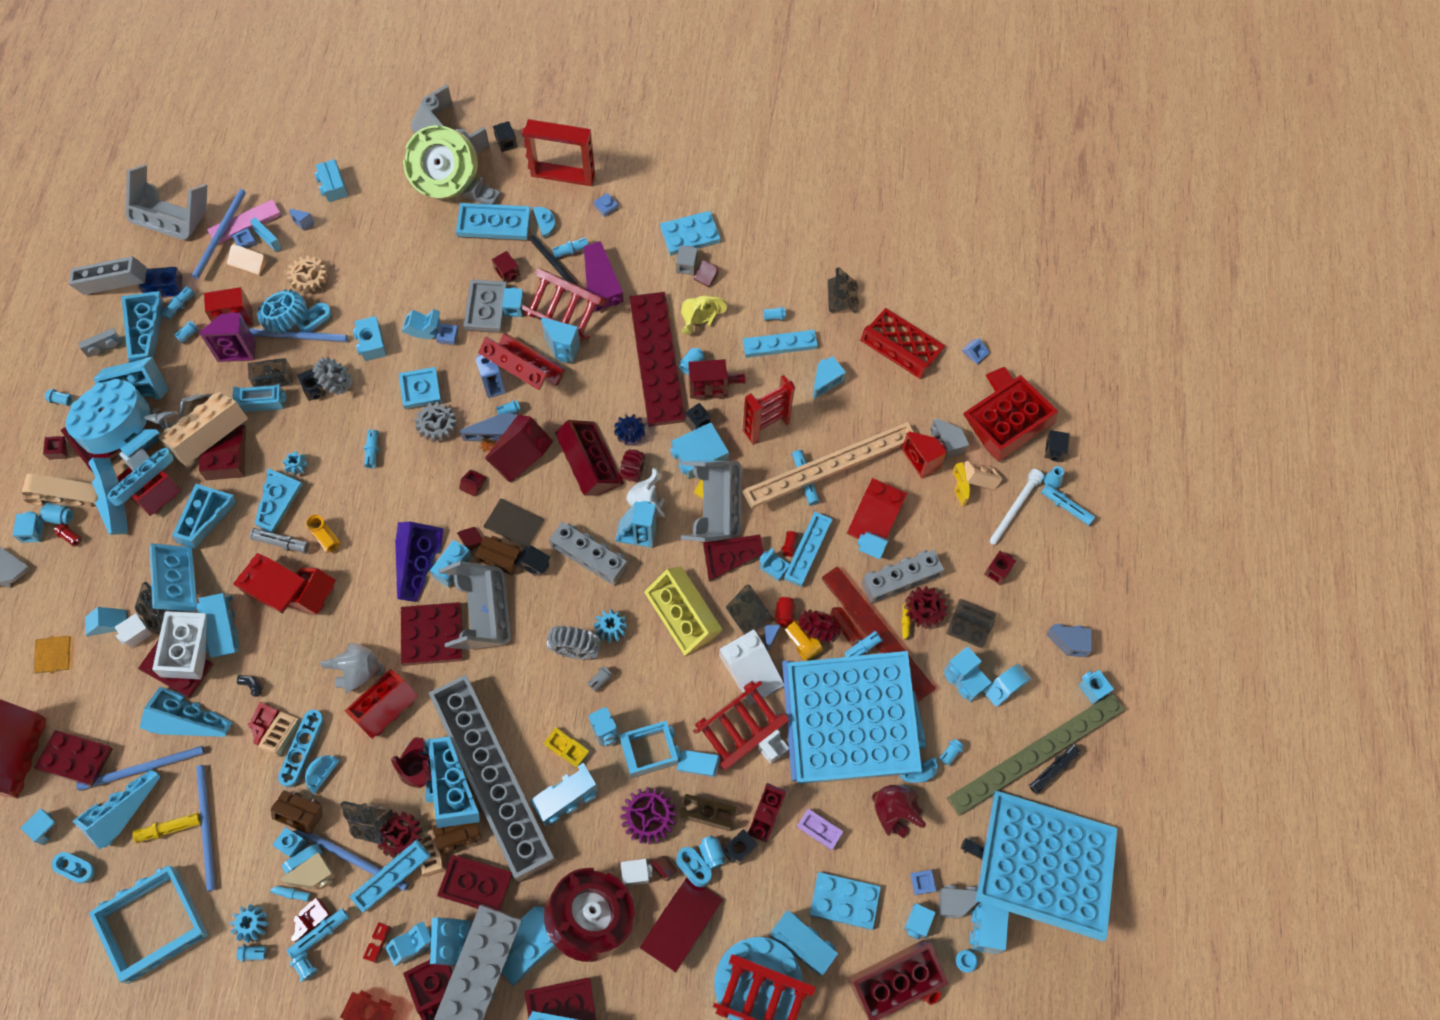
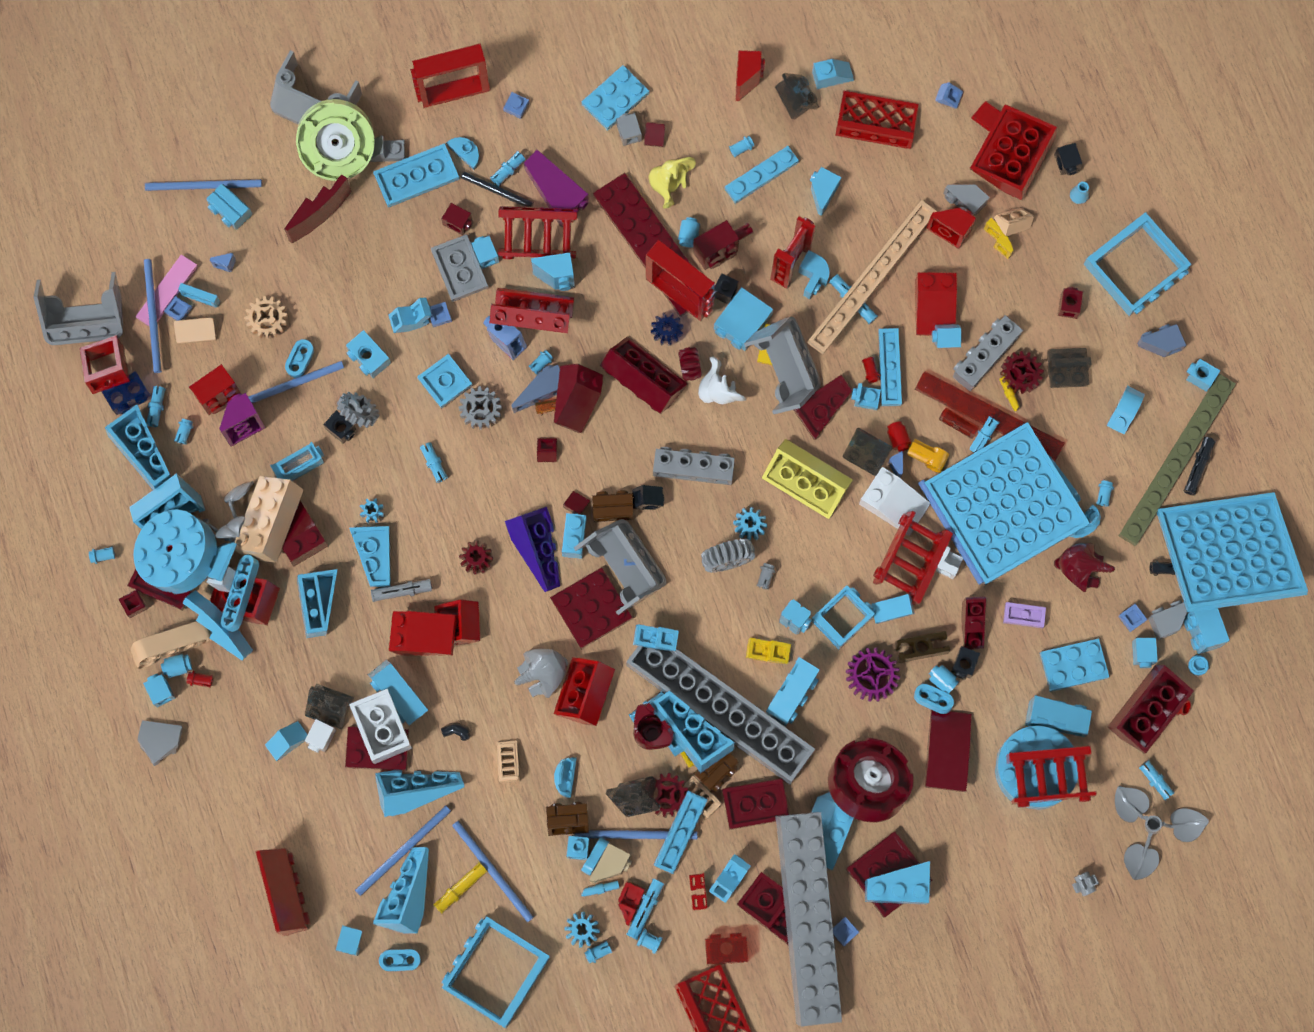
camera: 25 degrees left, 10 degrees up
clear yellow piece [33,635,71,674] -> none
dark red plate [34,730,113,787] -> none
light grey brick [69,256,147,295] -> none
light grey plate [78,328,123,358] -> none
medium azure plate [149,543,197,612] -> none
clear smoke brick [248,358,292,387] -> none
red slope [248,702,280,745] -> none
medium azure gear [256,289,307,334] -> none
medium azure beam [278,710,324,788] -> none
light orange piece [306,514,341,553] -> none
medium azure plate [430,917,471,966] -> none
clear smoke piece [484,498,544,547] -> none
black brick [493,121,518,152] -> none
medium azure wedge [615,501,657,548] -> none
white brick [621,859,653,887] -> none
dark red slope [652,856,677,881] -> none
dark red gear [798,609,841,643] -> none
medium azure brick [944,646,992,702] -> none
white piece [990,469,1045,545] -> none
medium azure pin [1041,483,1095,526] -> none
none -> red window [79,335,130,394]
none -> medium blue piece [145,179,262,191]
none -> dark red slope [284,174,352,244]
none -> dark red gear [459,541,493,575]
none -> medium azure slope [633,624,679,651]
none -> red window [646,240,715,322]
none -> red slope [735,50,765,101]
none -> medium azure brick [798,250,829,299]
none -> medium azure slope [812,59,854,89]
none -> medium azure window [1084,212,1191,316]

